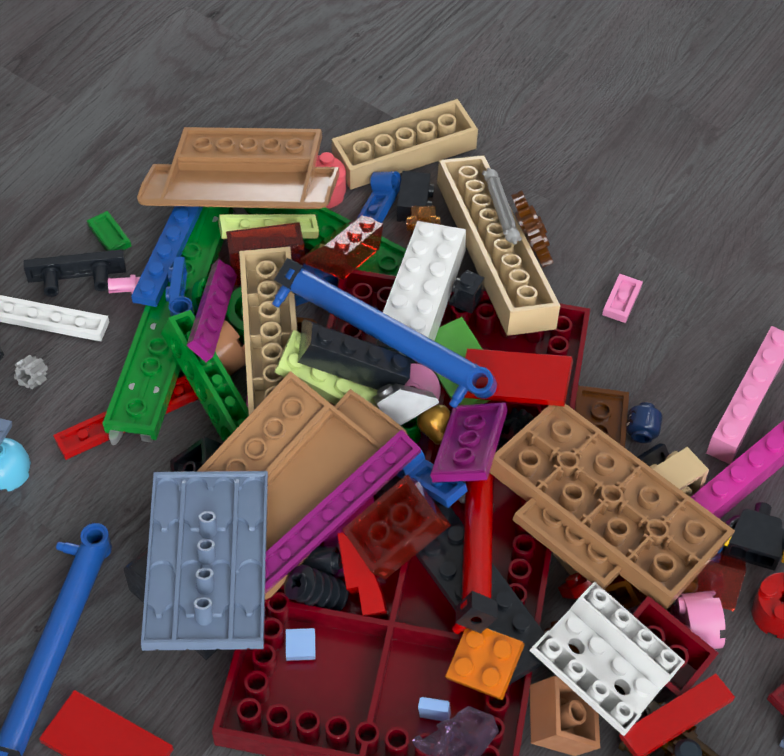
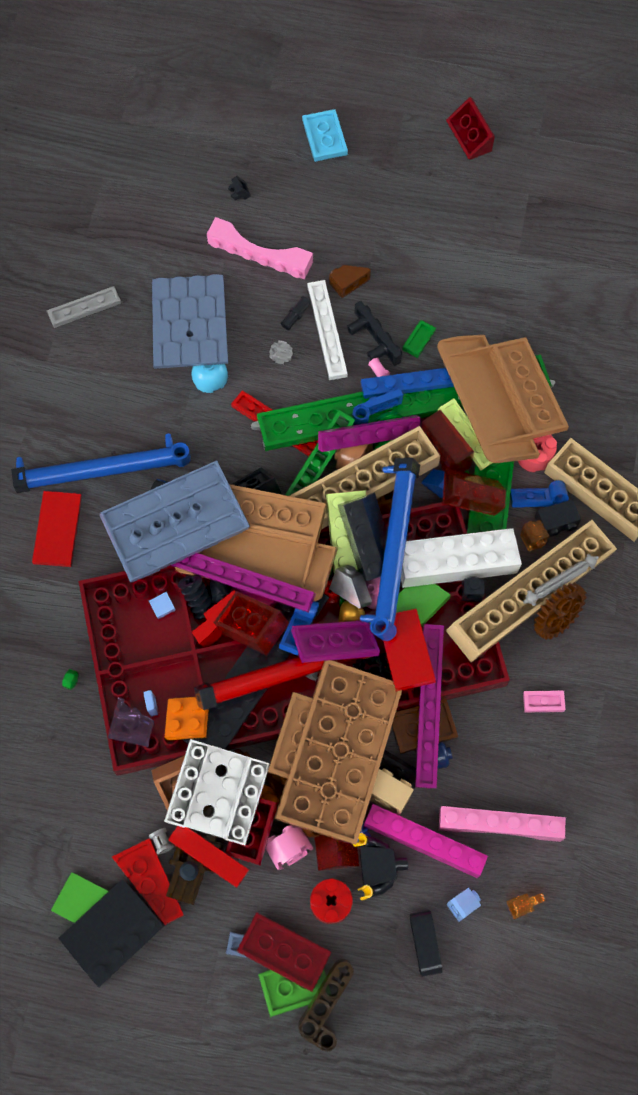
camera: 65 degrees right, 15 degrees up
none -> magenta plate [415,624,444,789]

